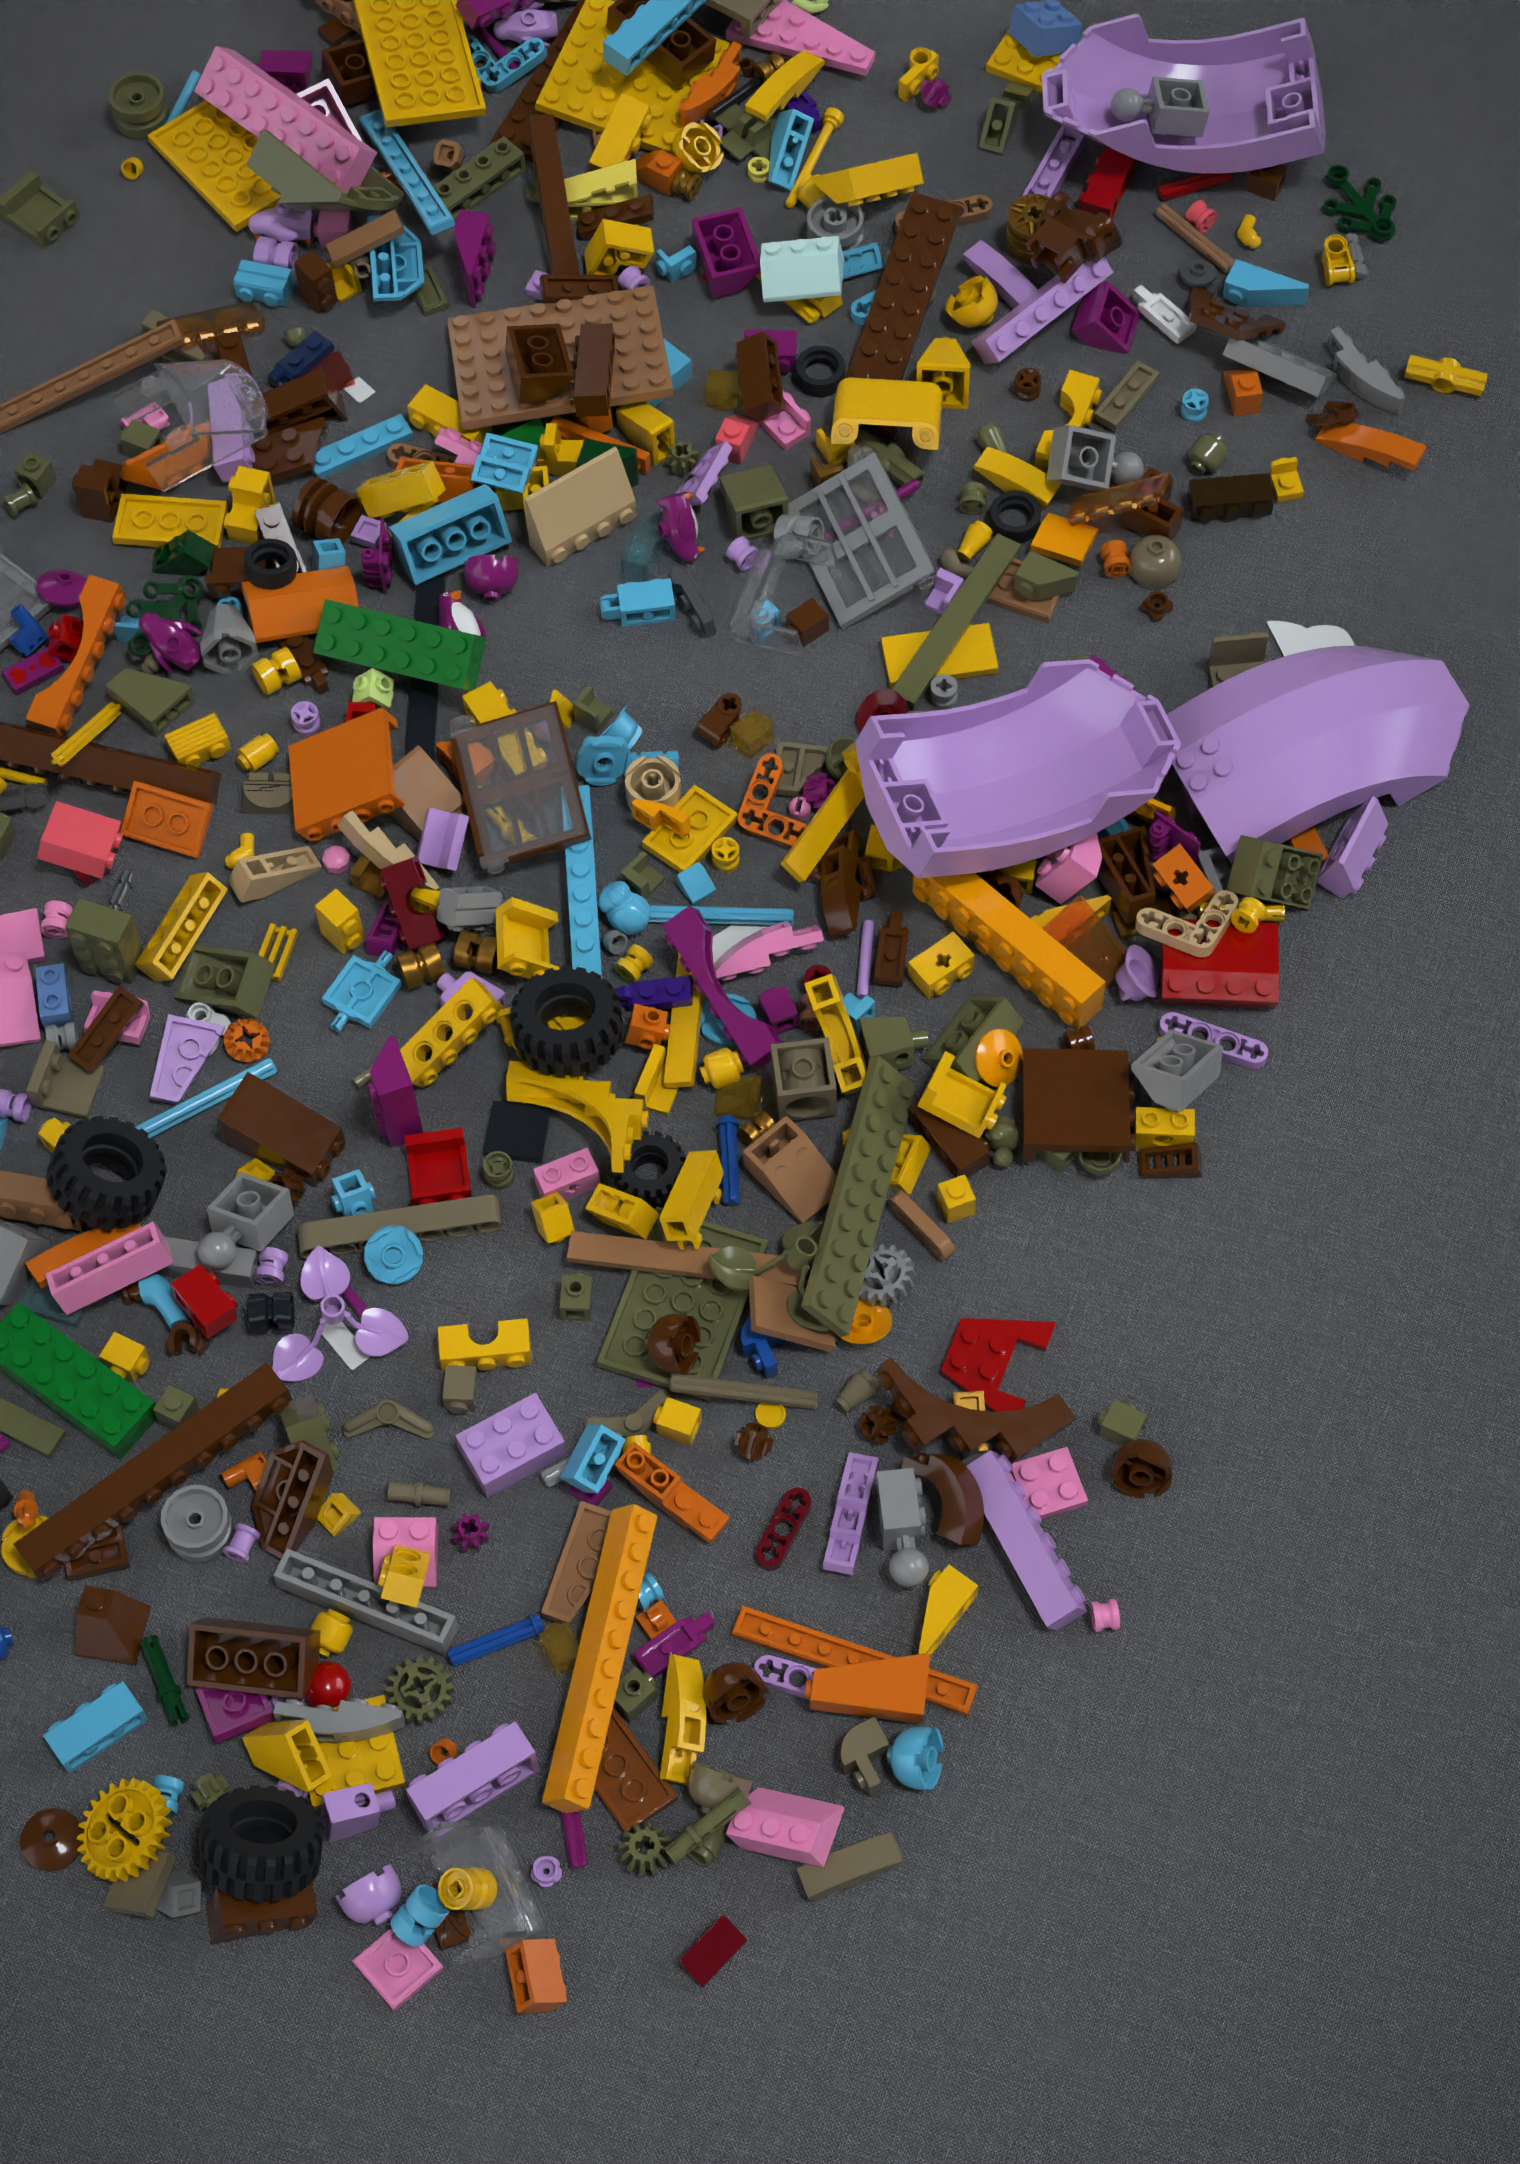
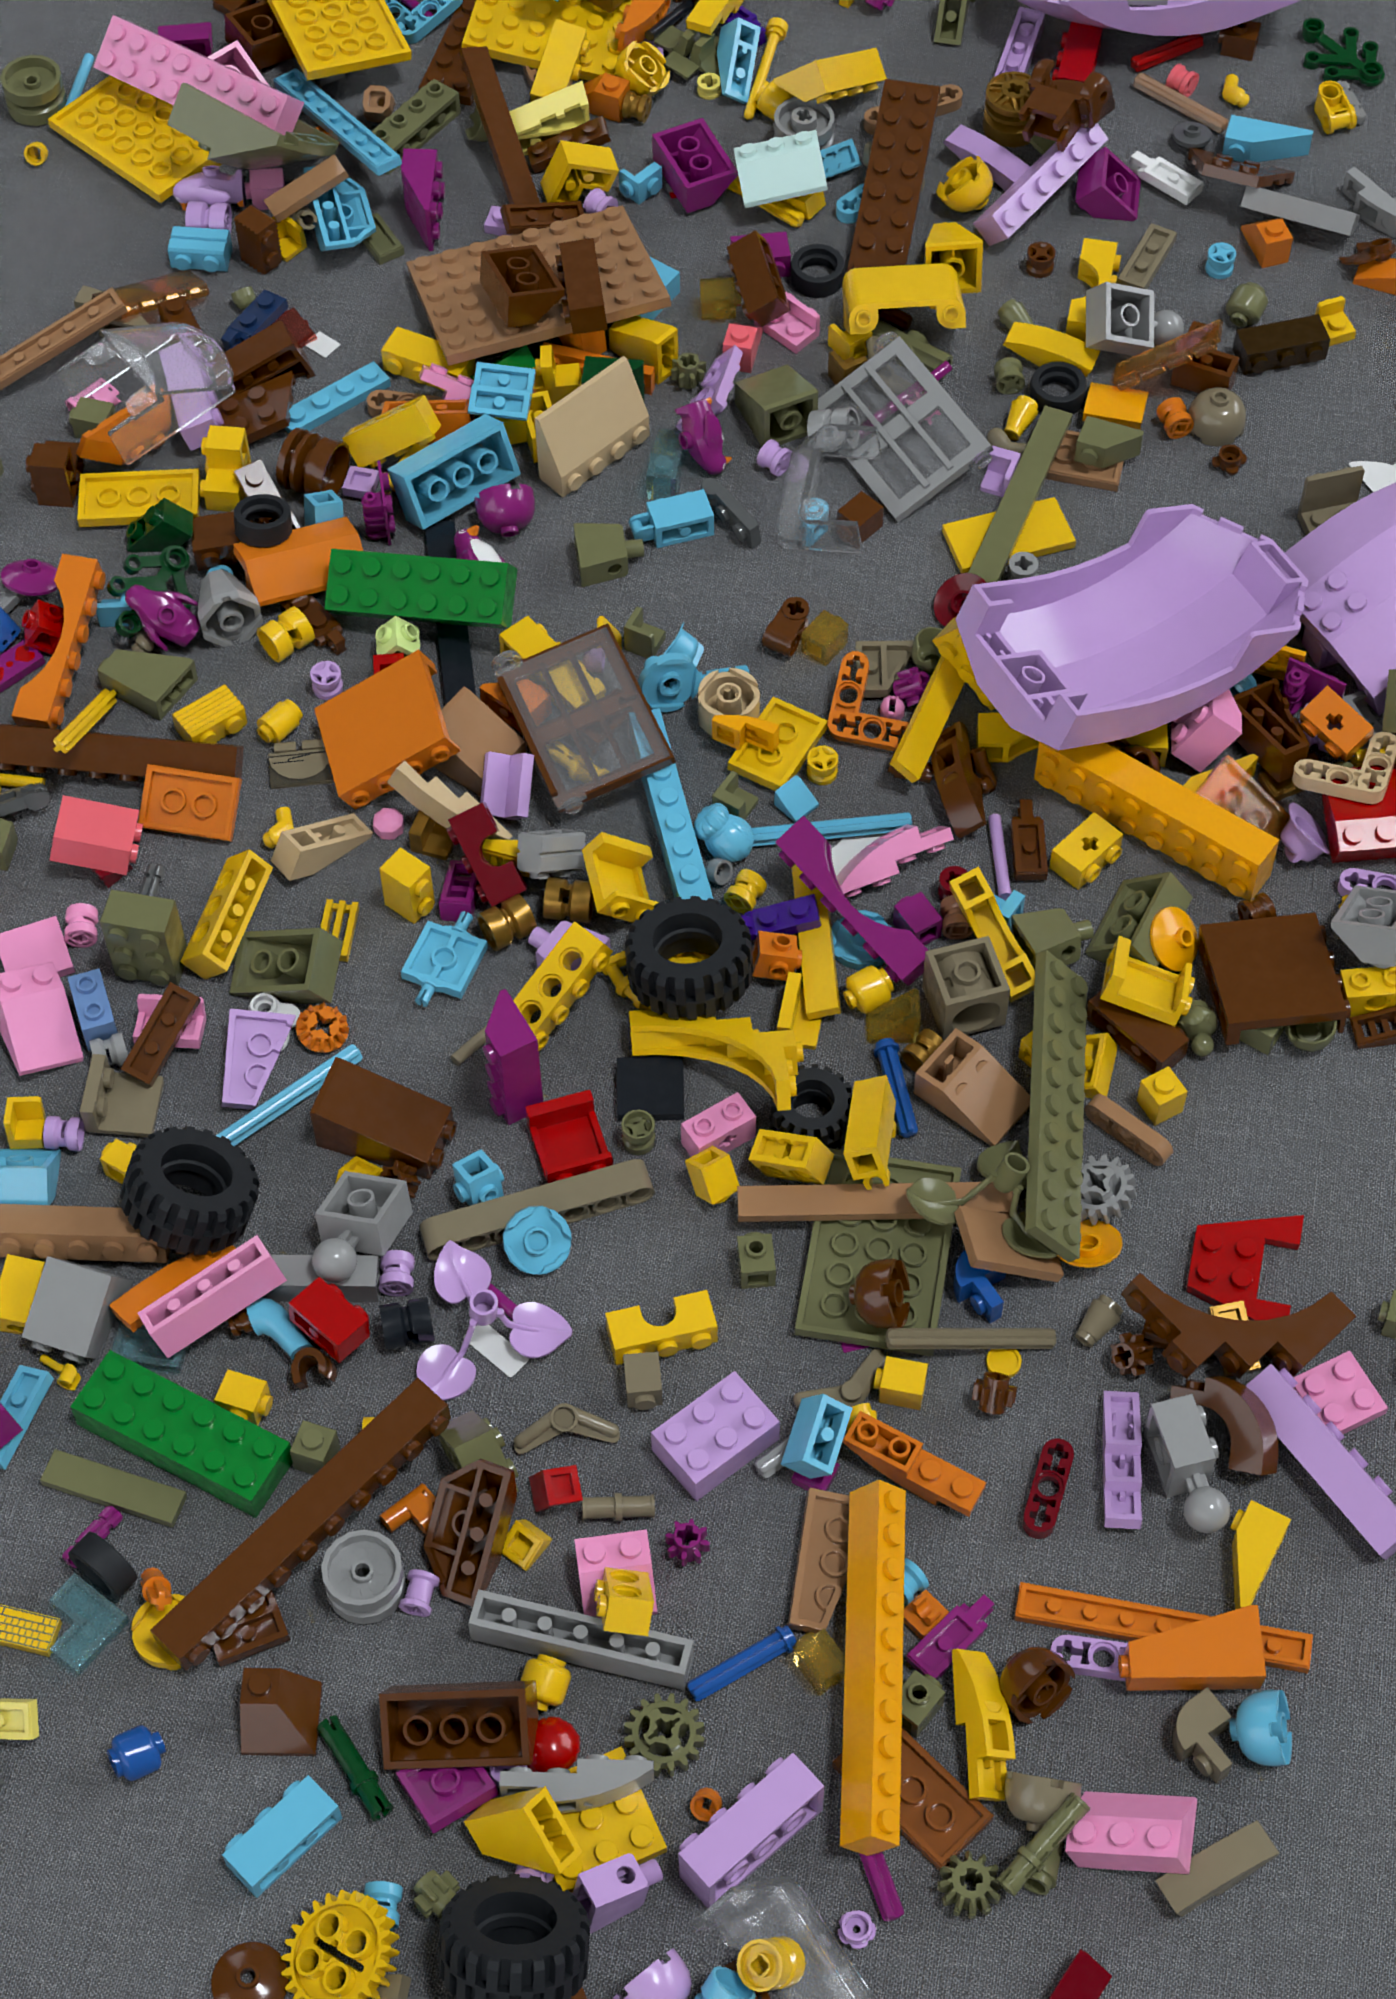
camera: 10 degrees left, 5 degrees down
none -> red panel [529,1465,583,1512]
none -> olive torso [573,523,644,587]

